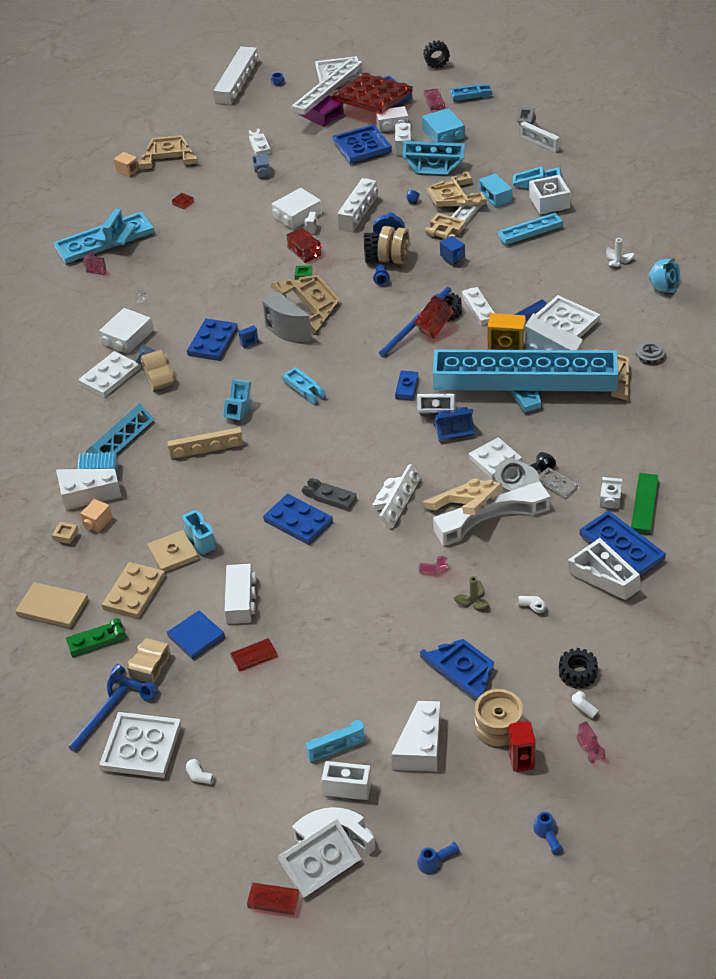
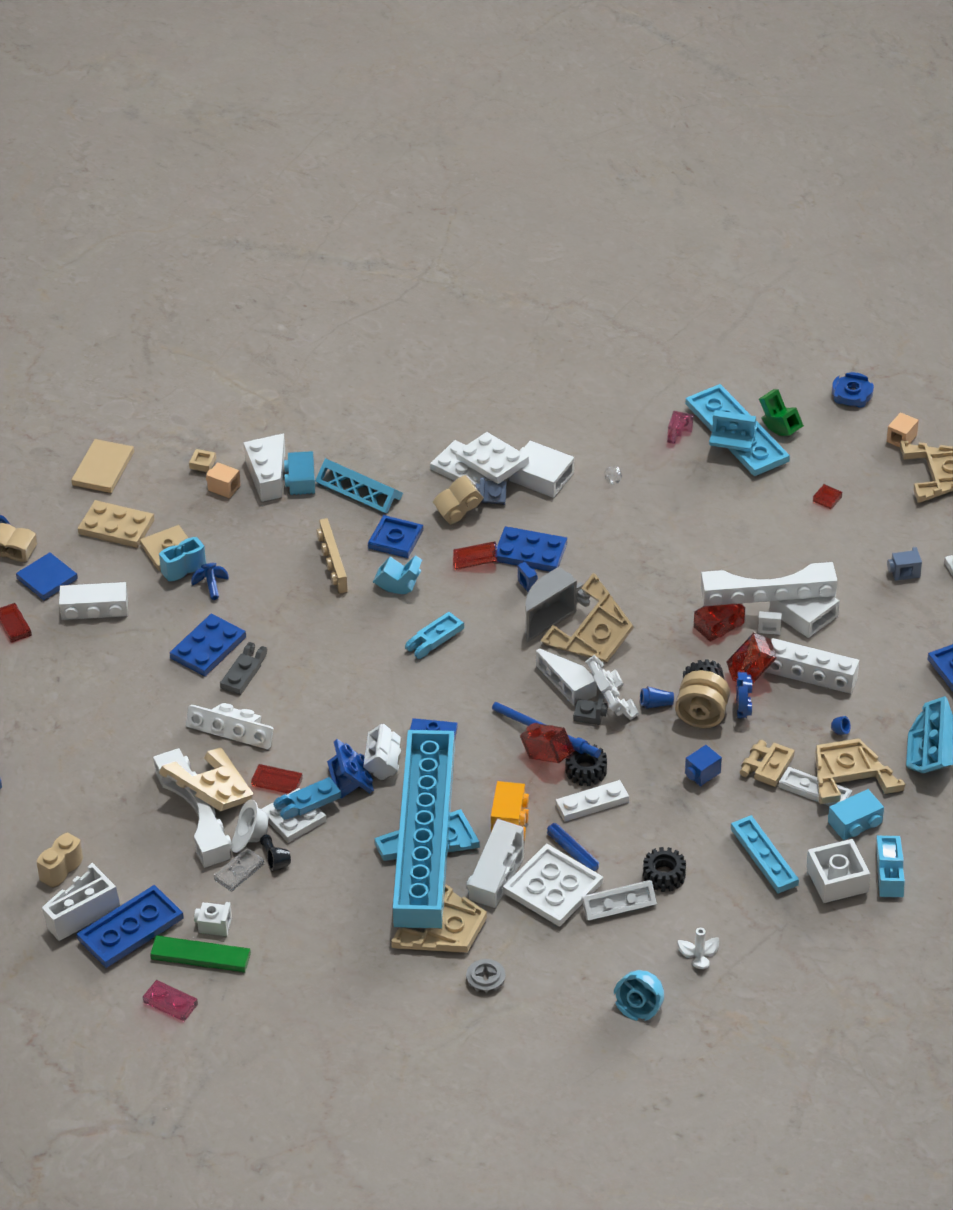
camera: 85 degrees right, 0 degrees up
green plate [66,618,127,657] -> none
green plate [294,265,313,280] -> none
clear pink arm [419,556,448,574] -> none
olive plant [454,576,489,609] -> none
white arm [519,596,546,614] -> none
none -> tan brick [37,832,83,888]
none -> clear pink plate [143,980,198,1022]
none -> blue plant [191,563,229,600]
none -> clear red tile [251,764,303,794]
none -> dark azure hinge [273,777,341,820]
none -> blue tile [368,515,424,558]
none -> clear red tile [453,541,497,570]
none -> white plate [456,432,530,484]
none -> white slope [536,649,597,706]
none -> dark grey bracket [573,694,608,725]
none -> white plate [581,880,657,920]
none -> white piece [585,655,639,720]
none -> black tyre [643,847,686,892]
none -> white arch [700,562,837,606]
none -> clear red brick [726,632,777,684]
none -> green brick [759,389,804,436]
none -> blue plate [832,372,874,408]

